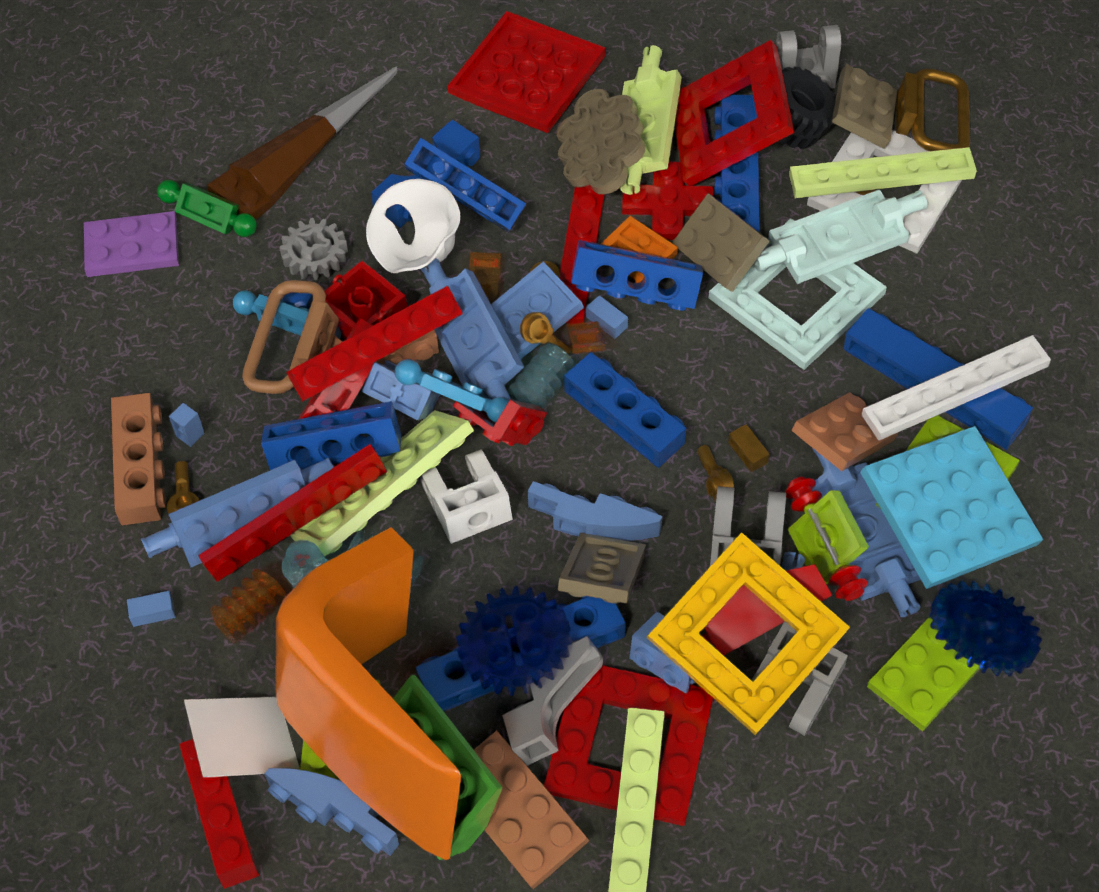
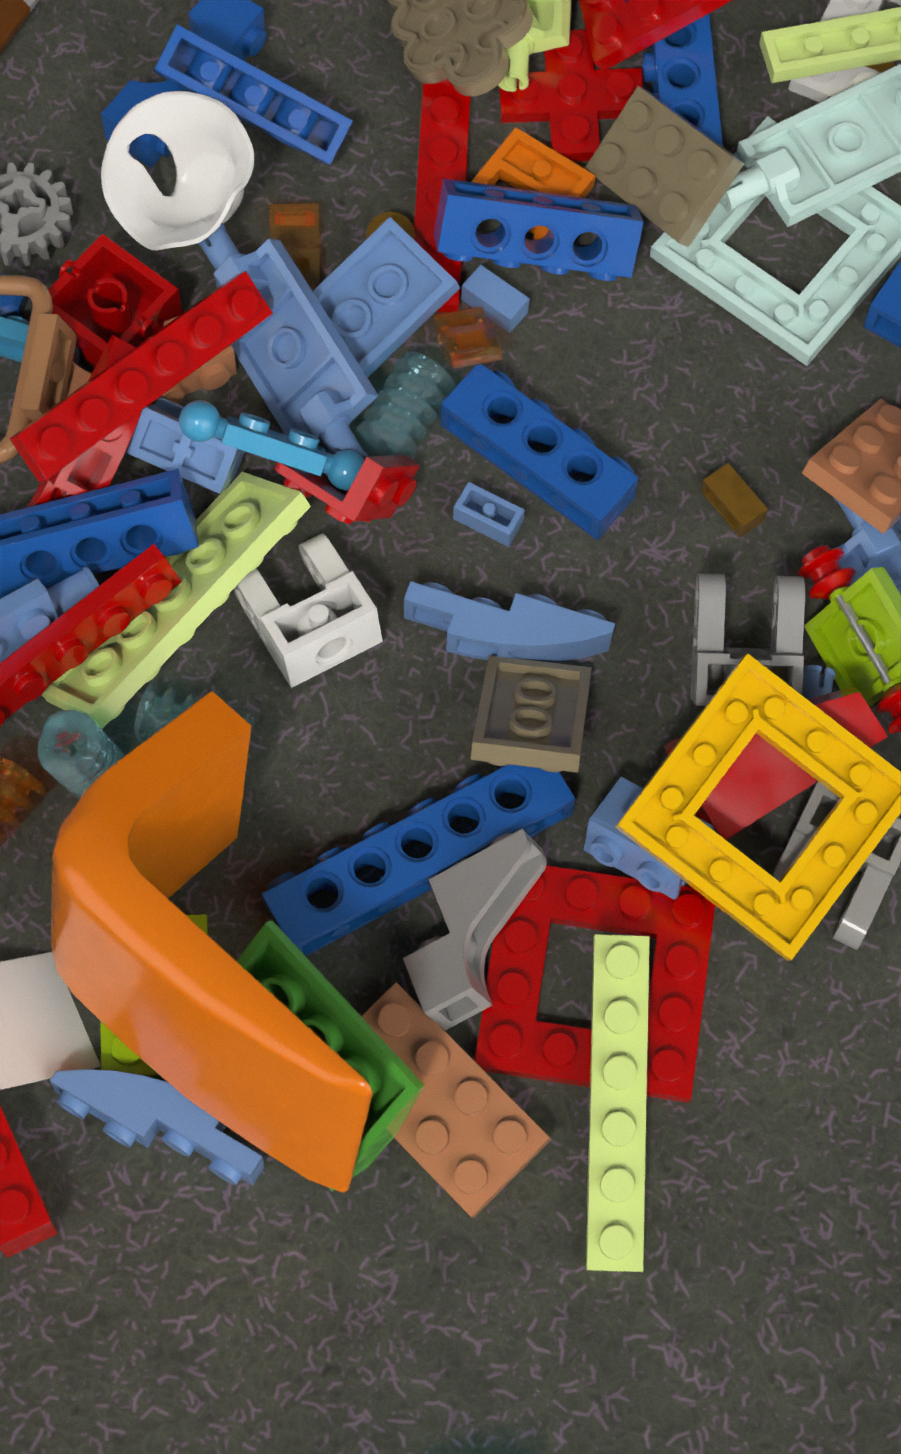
camera: 10 degrees left, 10 degrees up
clear blue gear [456,586,572,696] -> none
pearl gold plate [520,312,571,358] -> none
pearl gold plate [697,445,734,501] -> none
none -> medium blue piece [453,482,525,547]

